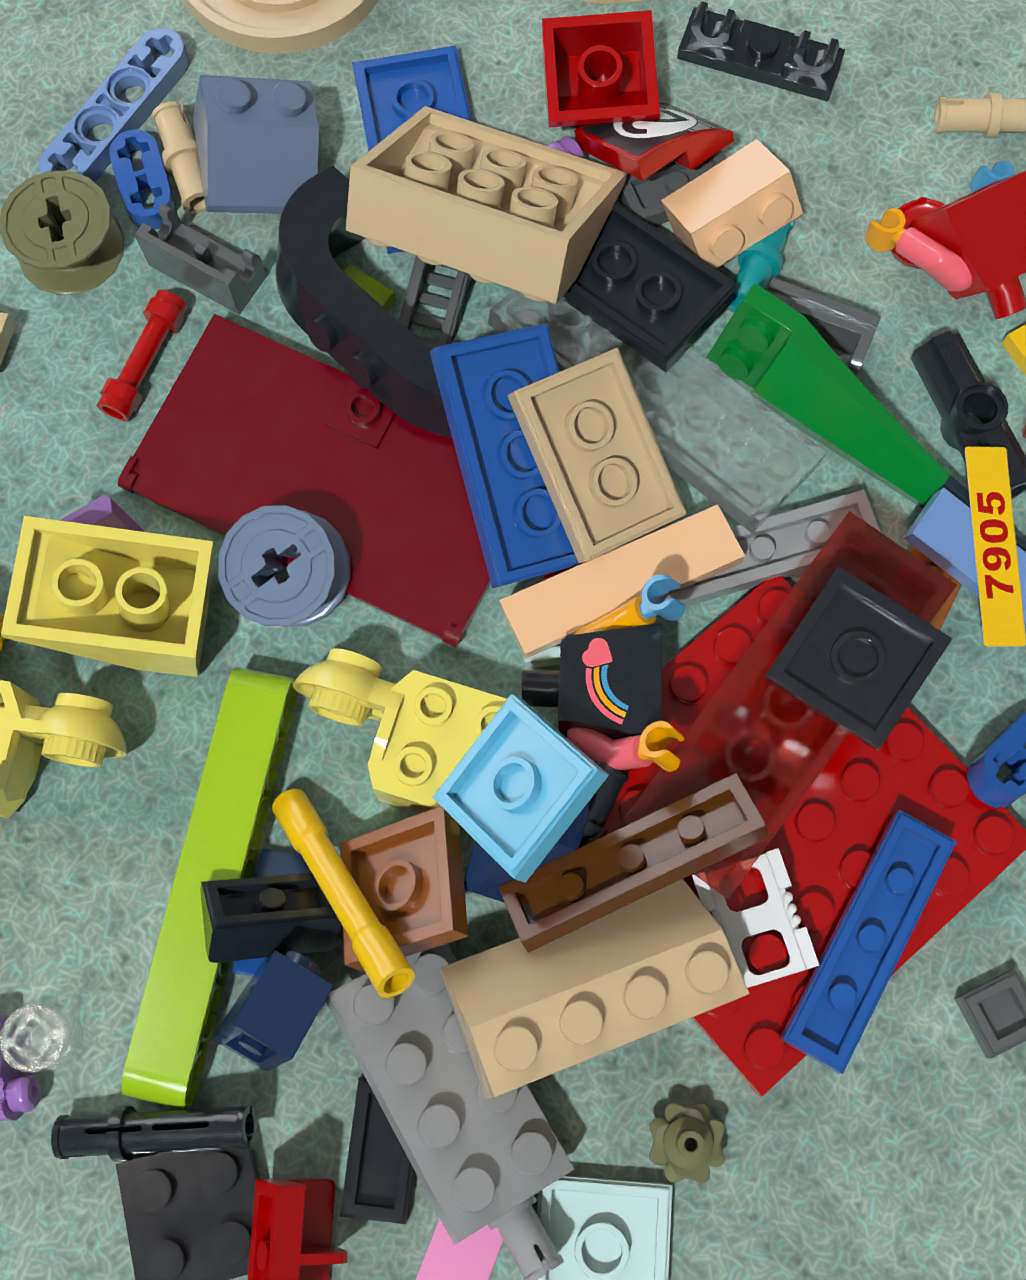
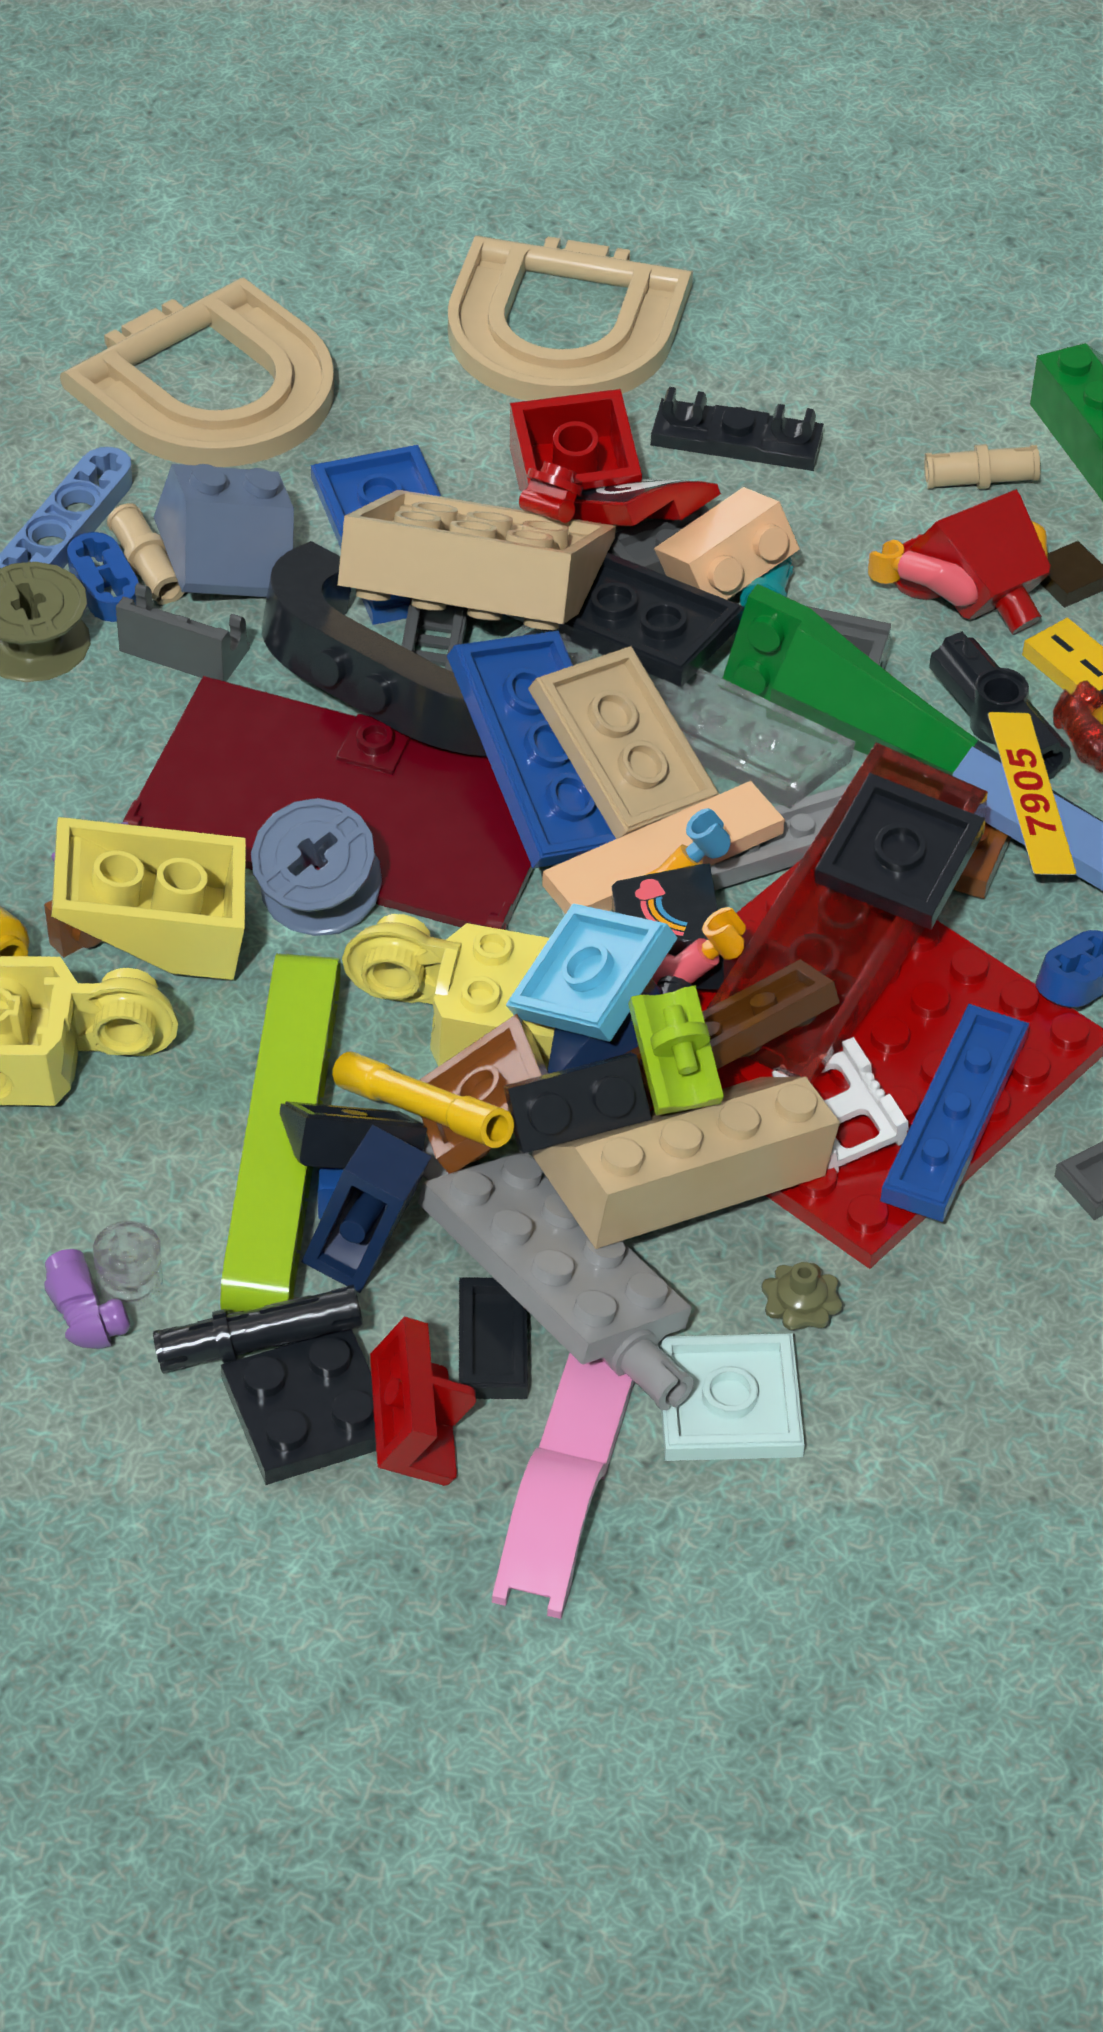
camera: 10 degrees left, 25 degrees down
red bar [97,289,188,422] -> none
none -> black plate [503,1052,652,1154]
none -> red plate [519,461,583,523]
none -> lime hips [628,985,724,1115]

